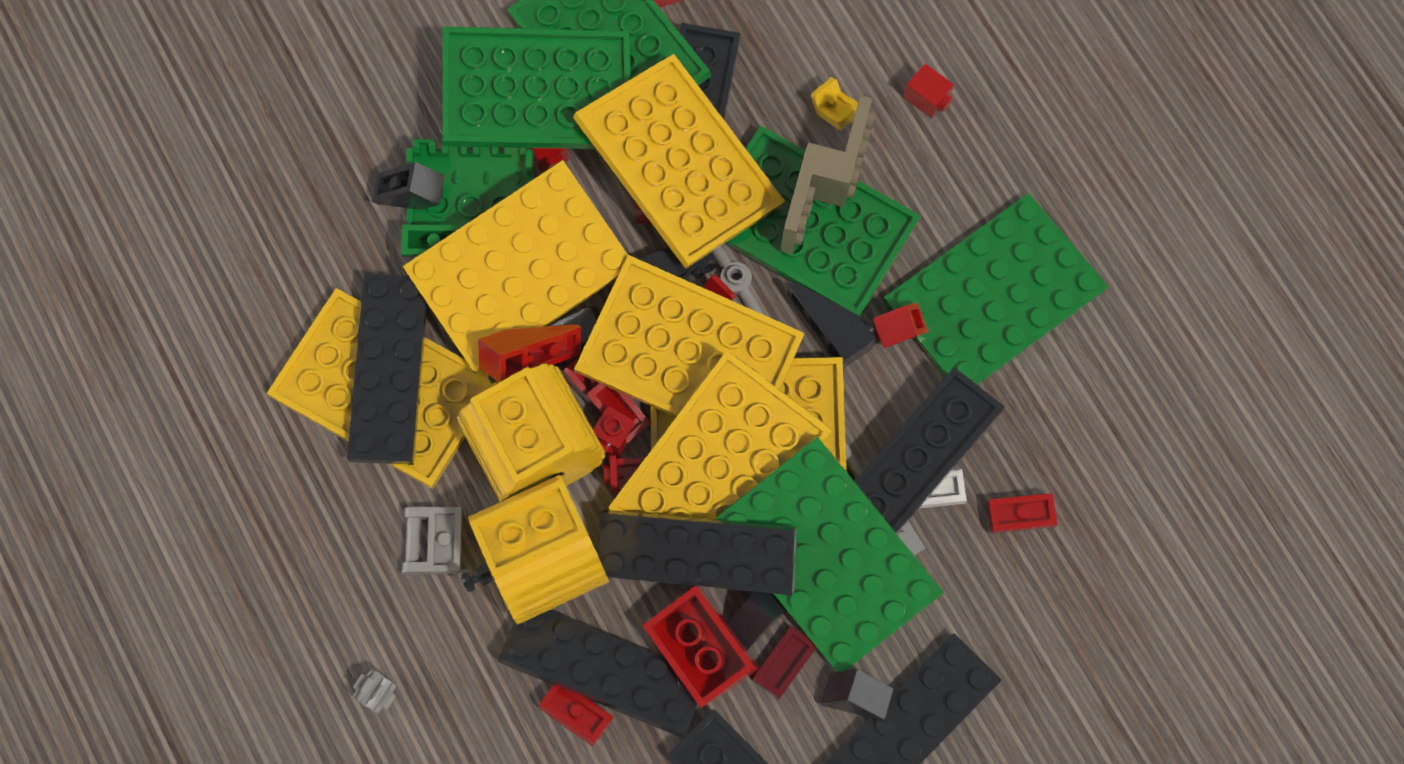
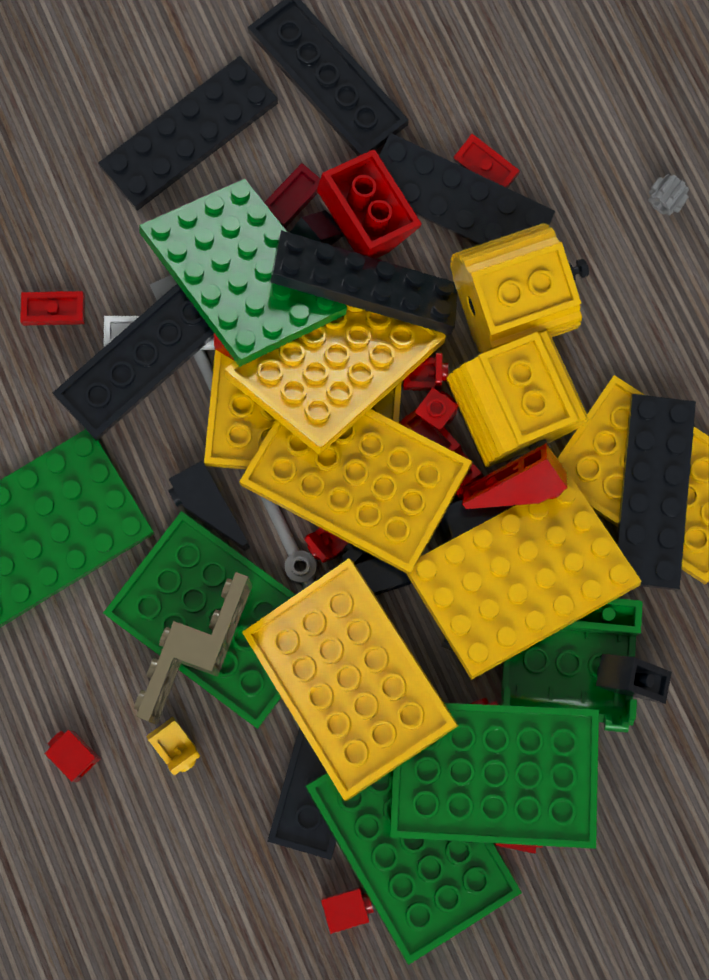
camera: 170 degrees left, 5 degrees up
light grey plate [402,507,463,575] -> none
black slope [820,669,894,722] -> none
red brick [873,302,928,348] -> none

